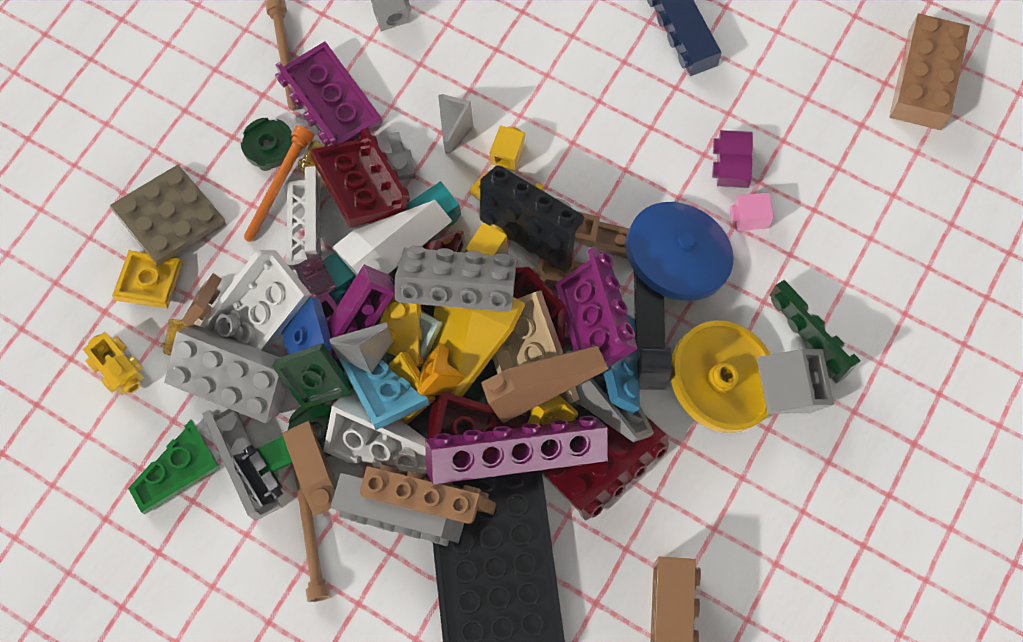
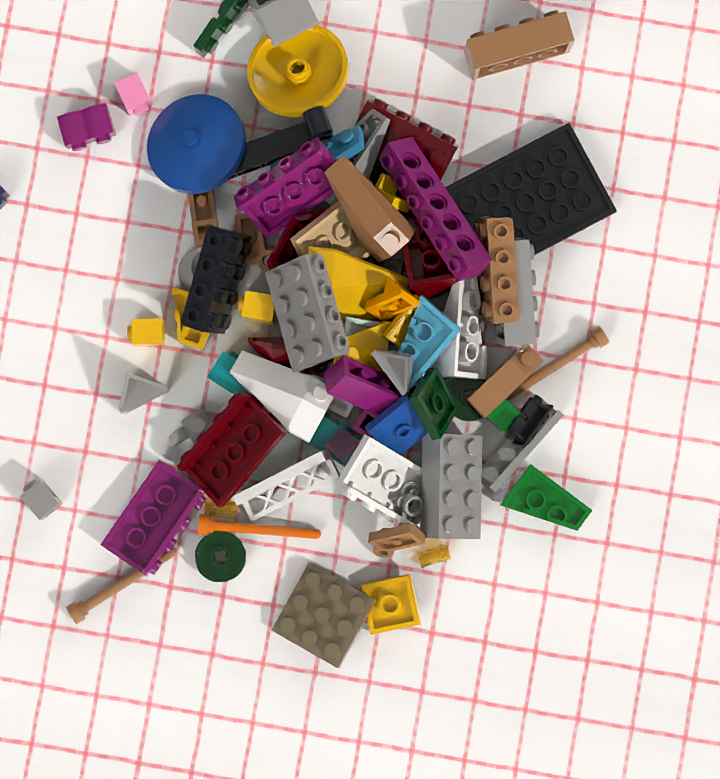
camera: 115 degrees left, 15 degrees up
yellow brick [82,332,144,395] -> none

